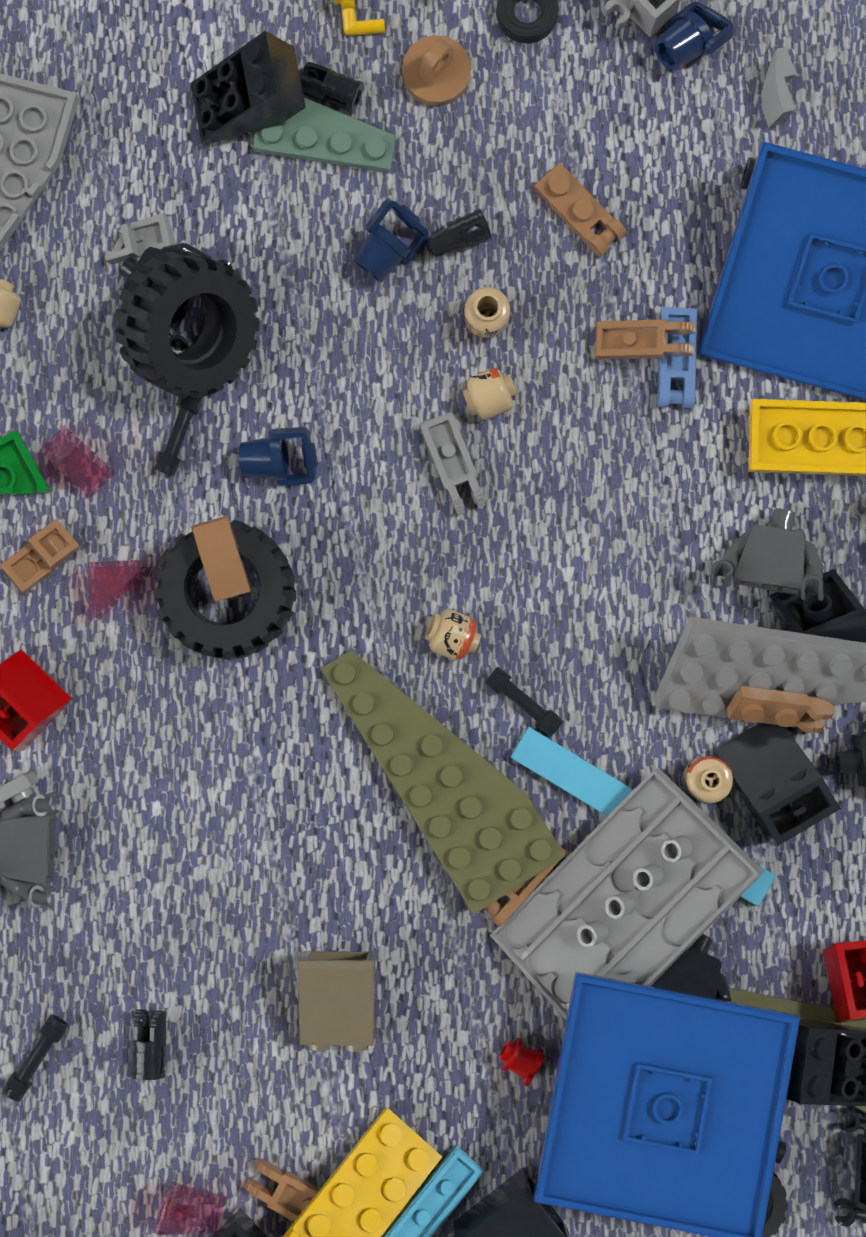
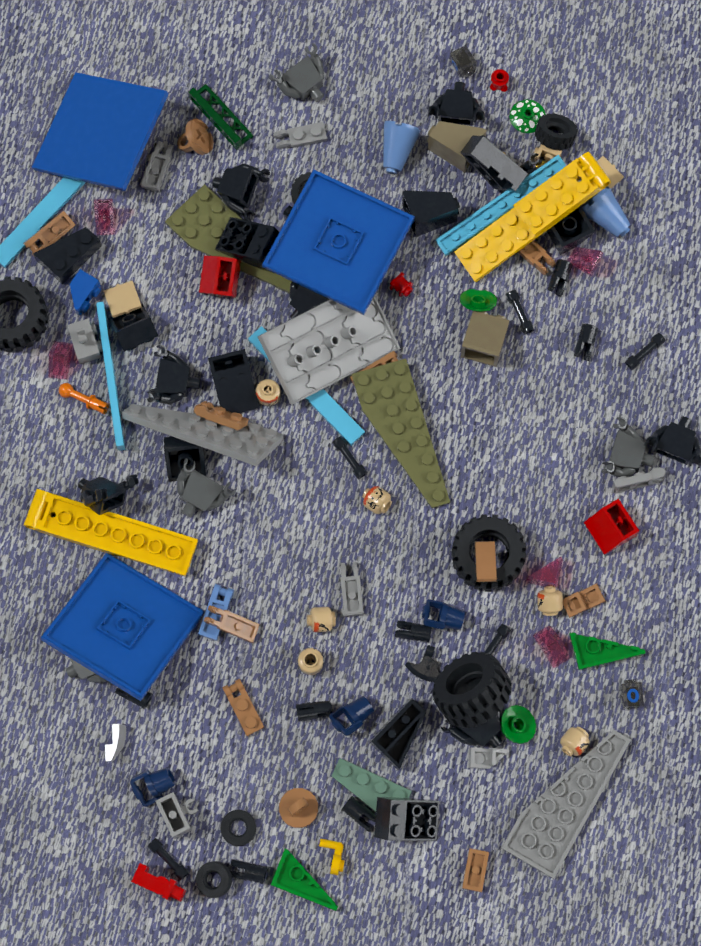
camera: 160 degrees left, 10 degrees down
none -> black wedge [368,698,426,769]
none -> black hinge [395,621,432,643]
none -> black piece [405,645,439,682]
none -> green dish [460,289,497,312]
none -> medium nougat plate [462,848,489,893]
none -> green dish [500,705,536,744]
none -> black bar [506,290,534,335]
none -> tan head [537,586,563,616]
none -> black hinge [547,259,573,297]

